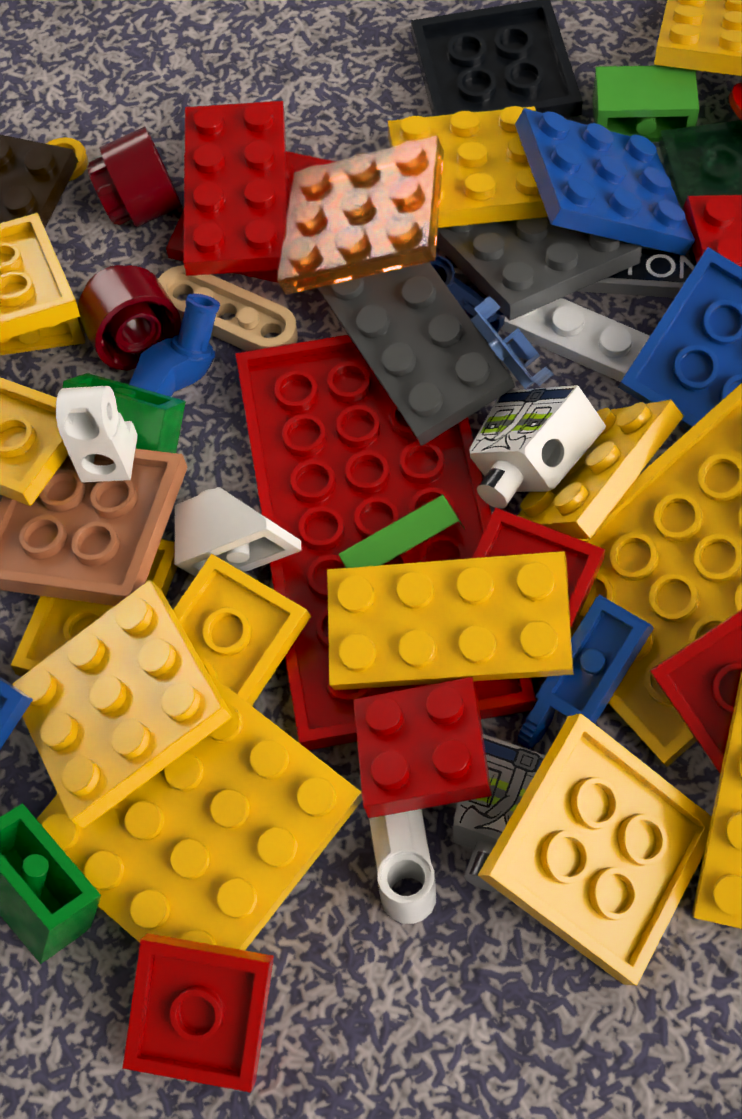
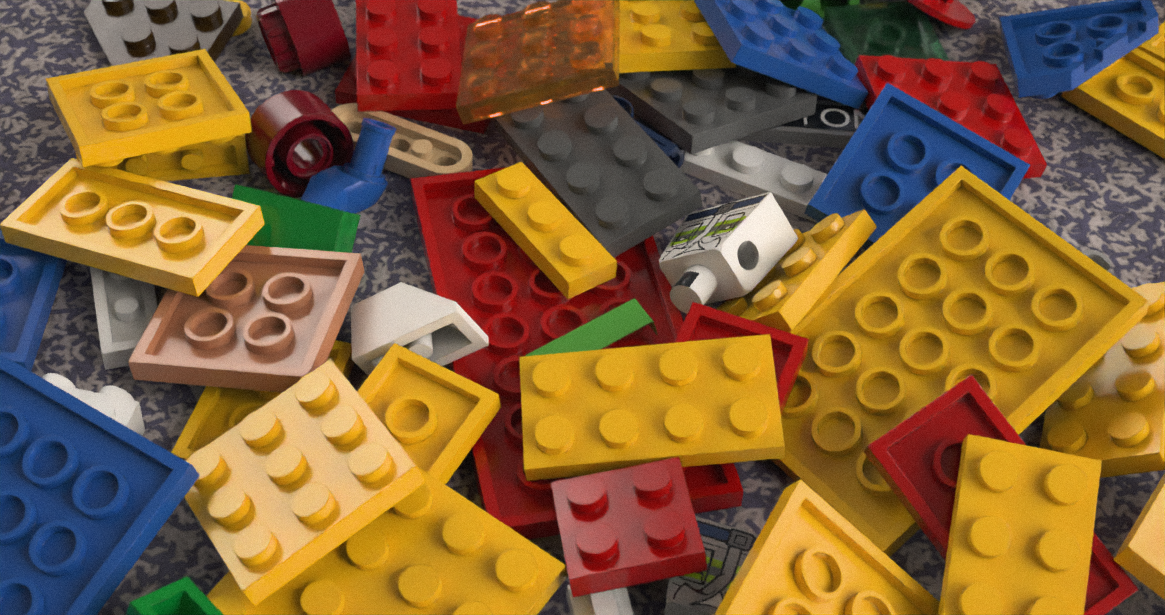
camera: 10 degrees left, 15 degrees down
white leg [56,386,138,483] -> none
medium blue piece [471,296,554,389] -> none
blue hinge [517,595,654,749] -> none
none -> yellow plate [475,161,617,299]

